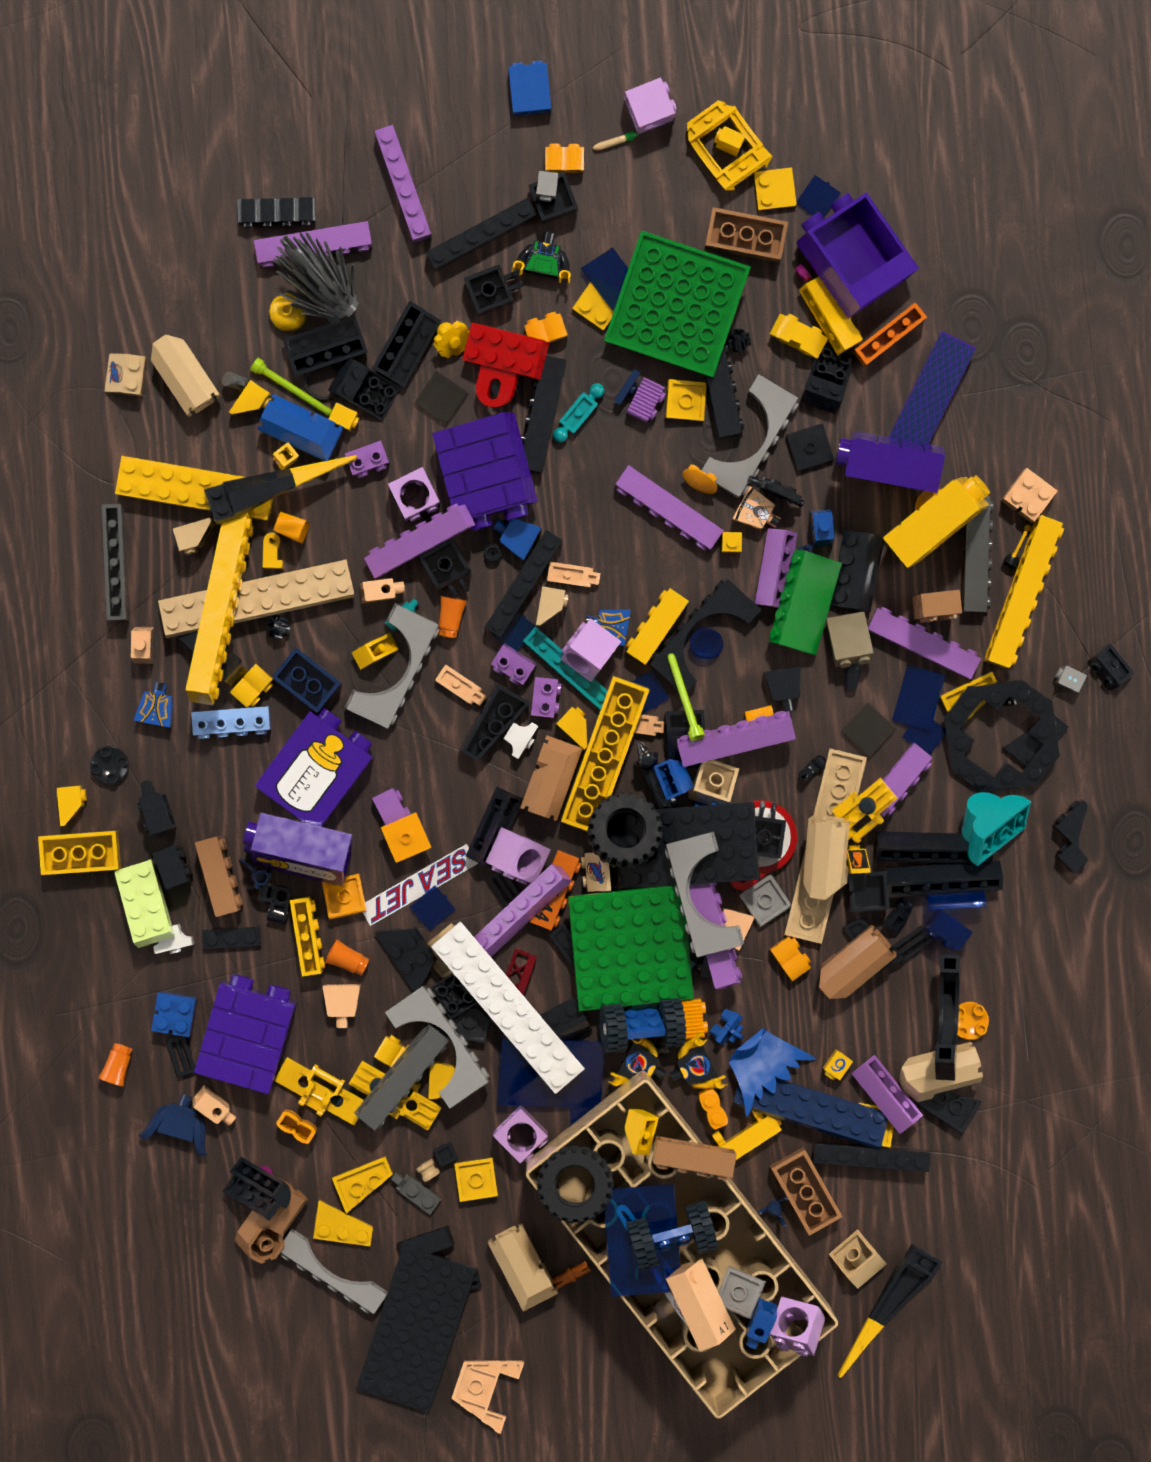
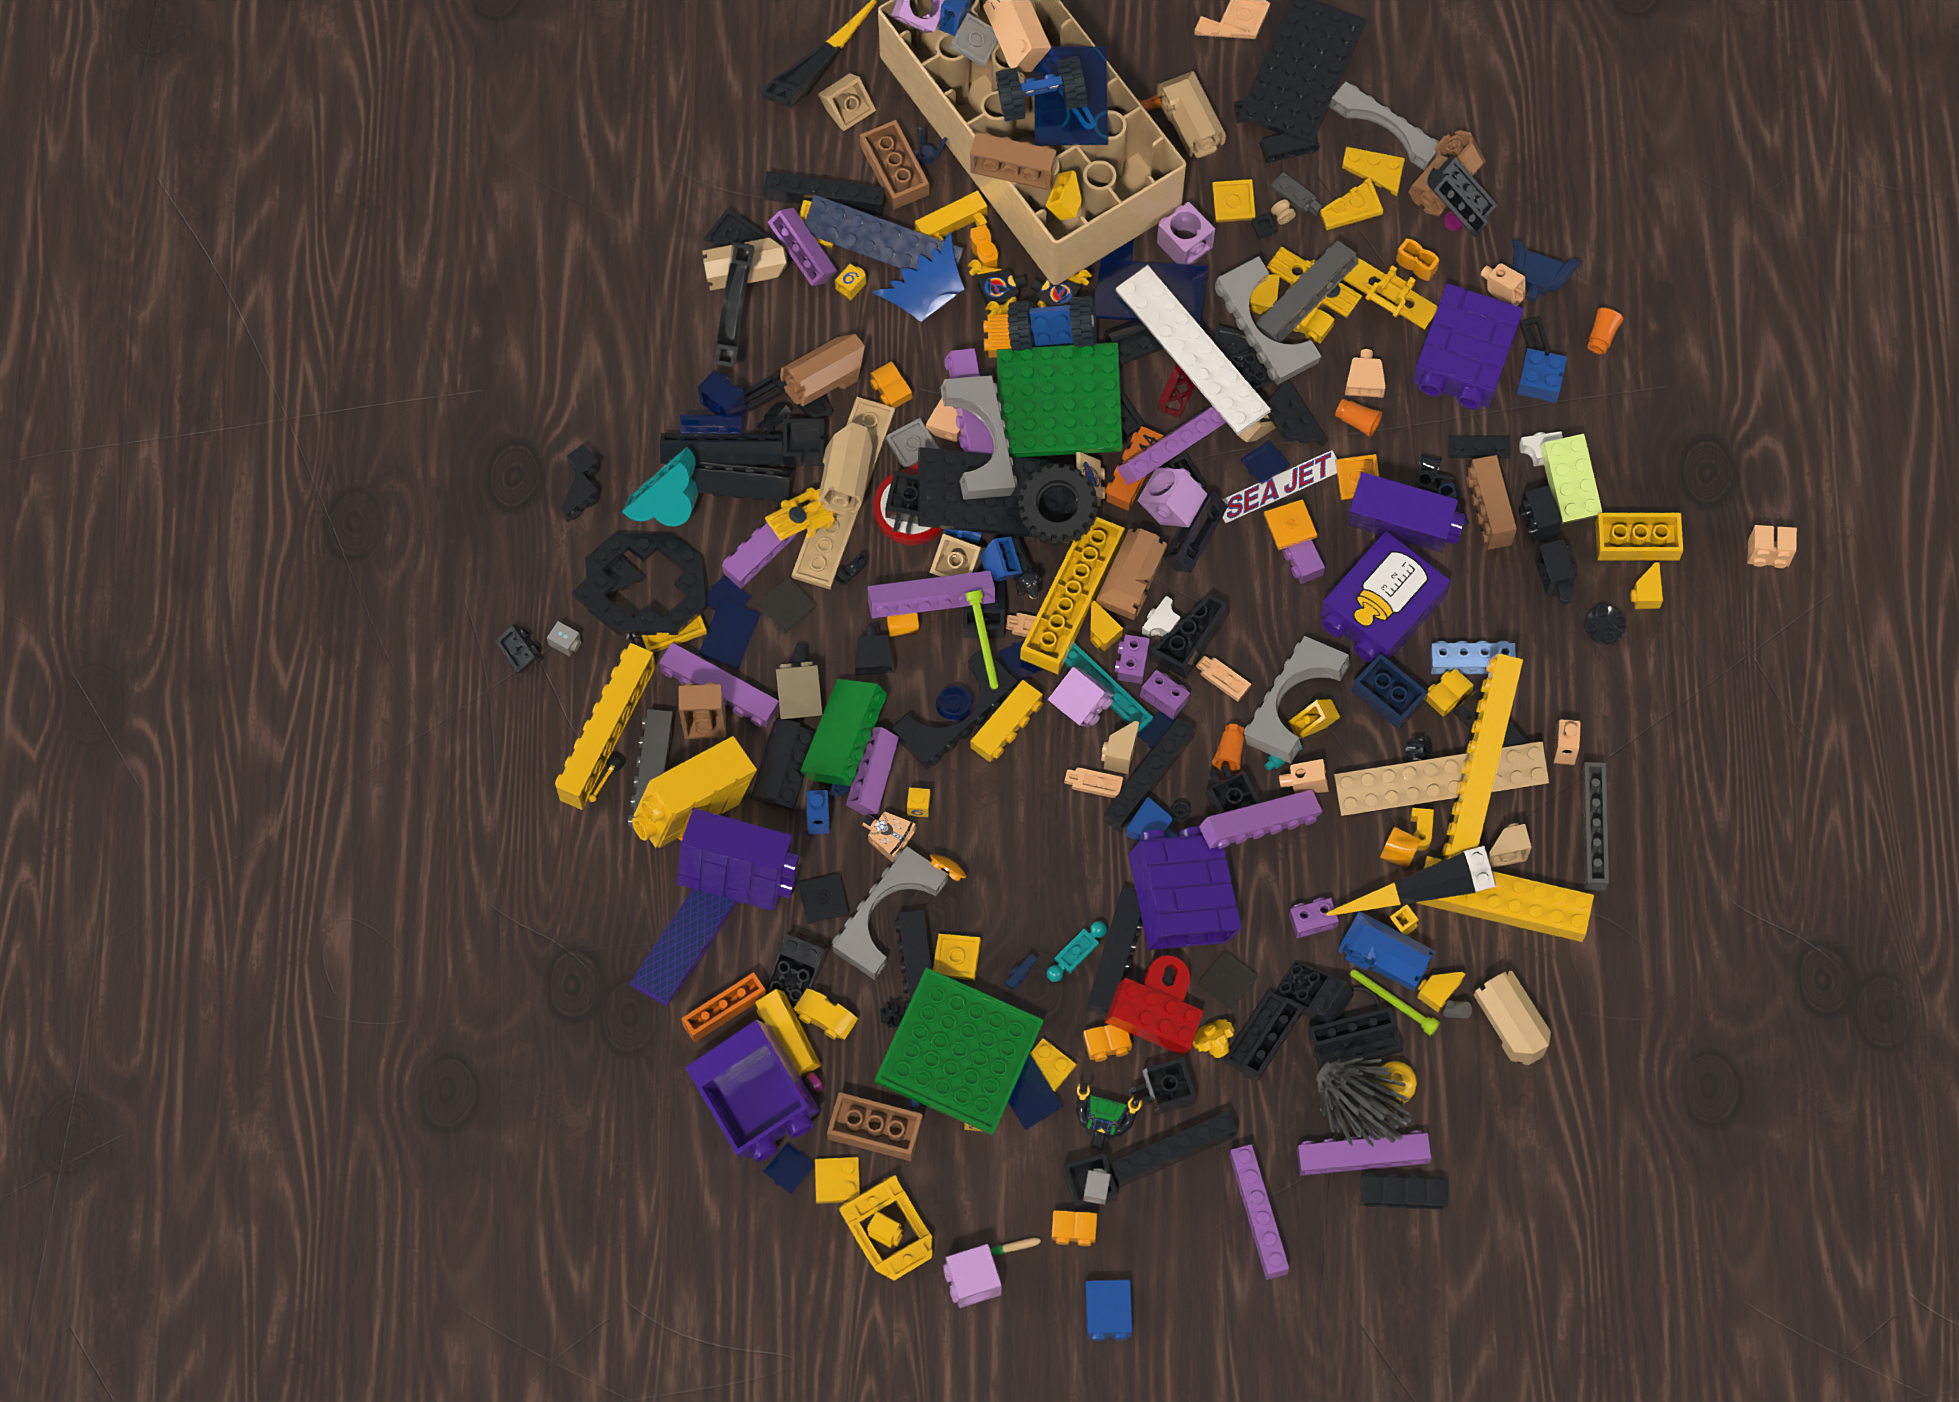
camera: 175 degrees left, 20 degrees down
tan slope [105,354,148,397] -> none
torso [134,682,173,728] -> none
yellow brick [290,896,325,977] -> none
yellow brick [329,403,360,431] -> none
lavender brick [388,467,441,522] -> none
black tyre [537,1146,614,1224] -> none
torso [586,610,631,647] -> none
medium lavender brick [615,465,724,551] -> none
medium lavender brick [626,377,666,423] -> none
blue hips [710,1009,744,1045] -> none
black plate [747,475,804,507] -> none
slope [846,845,871,874] -> none
light orange dish [958,1002,989,1040] -> none
light nougat piece [1001,468,1057,523] -> none

